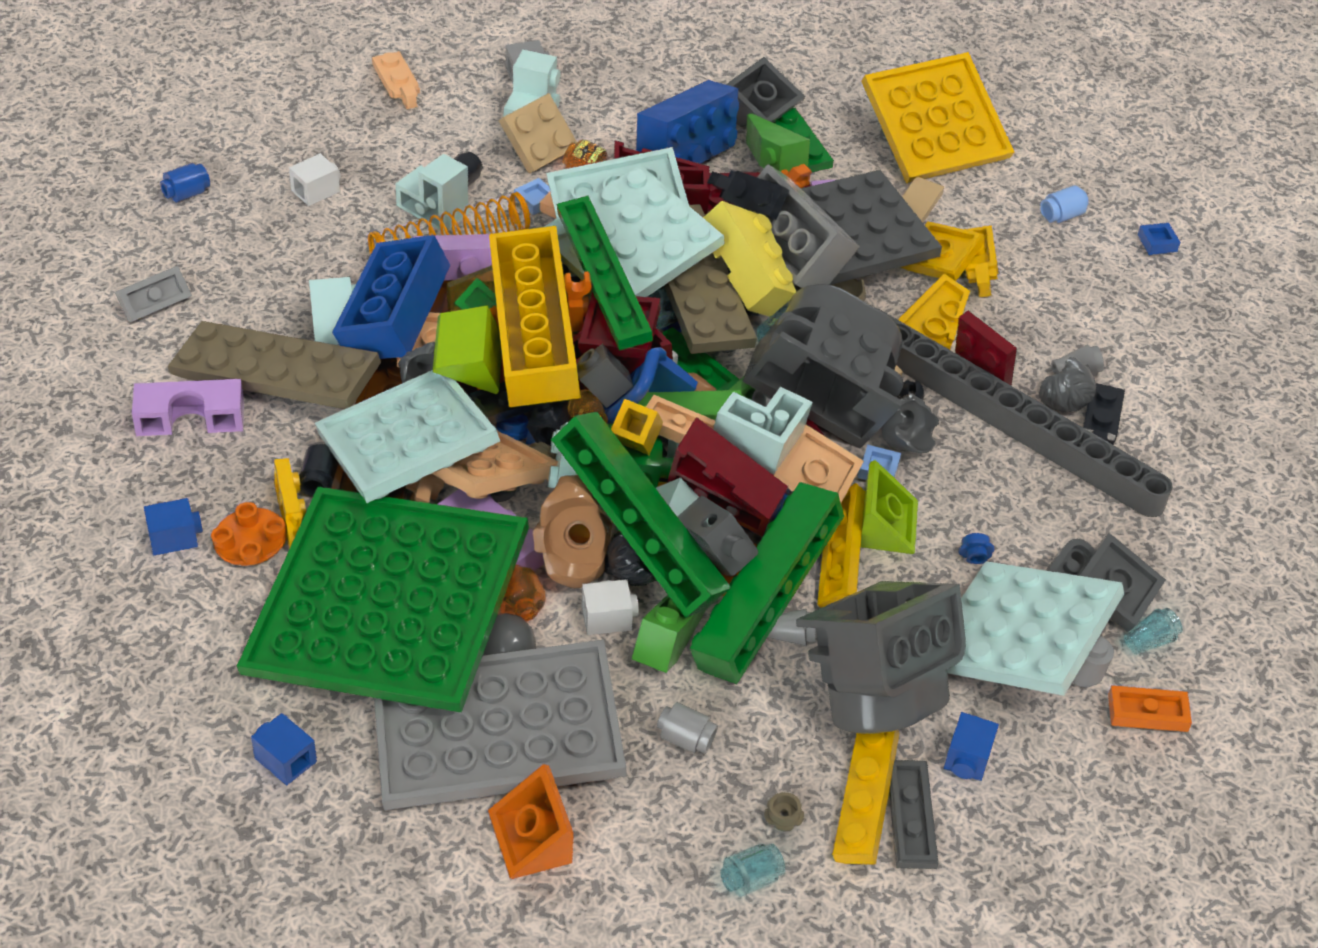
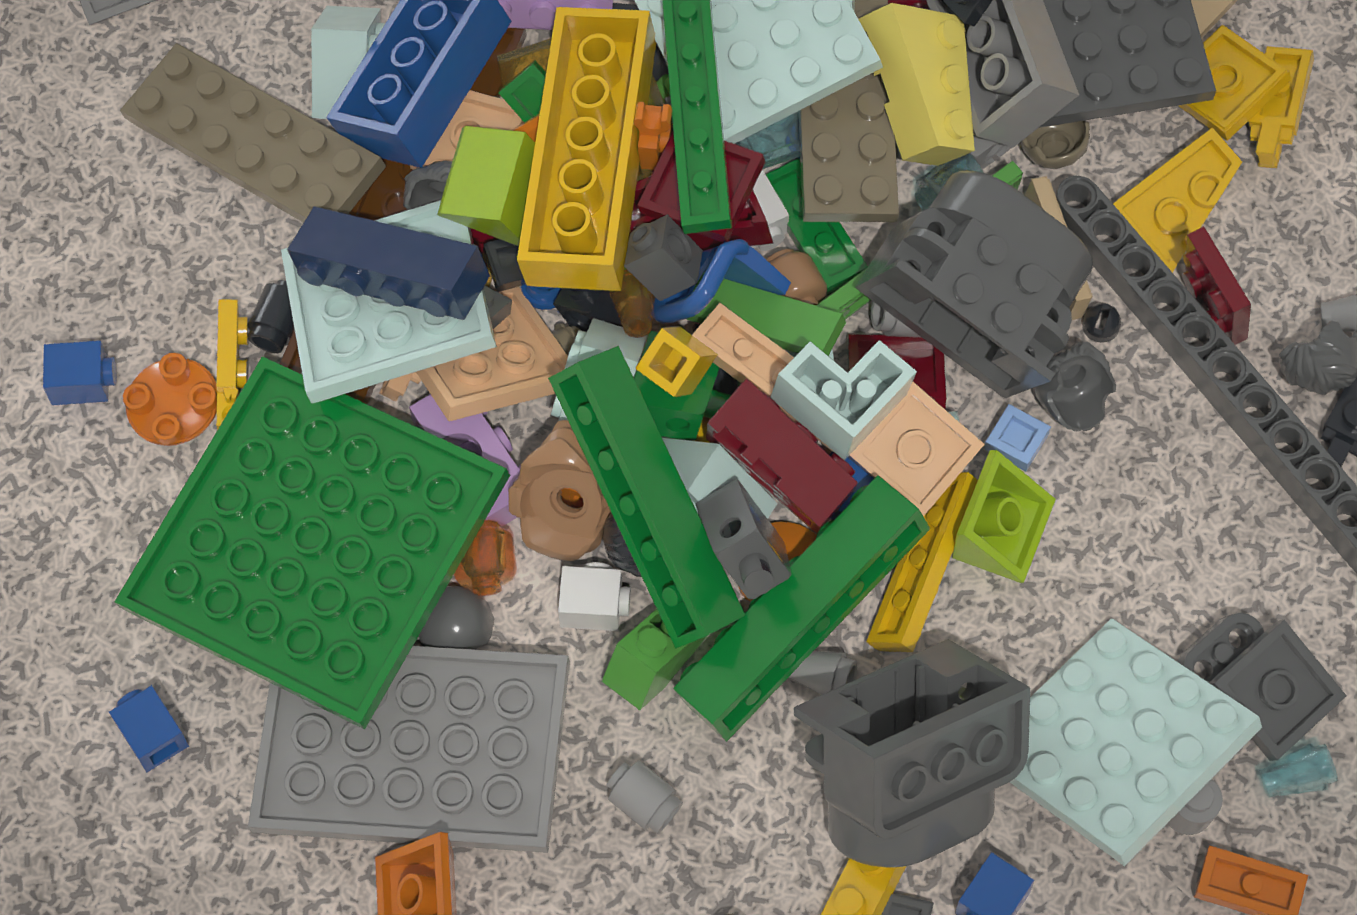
camera: 20 degrees right, 20 degrees up
lavender arch [132,379,244,436] -> none
blue plate [958,533,995,564] -> none
none -> dark blue brick [287,206,490,320]

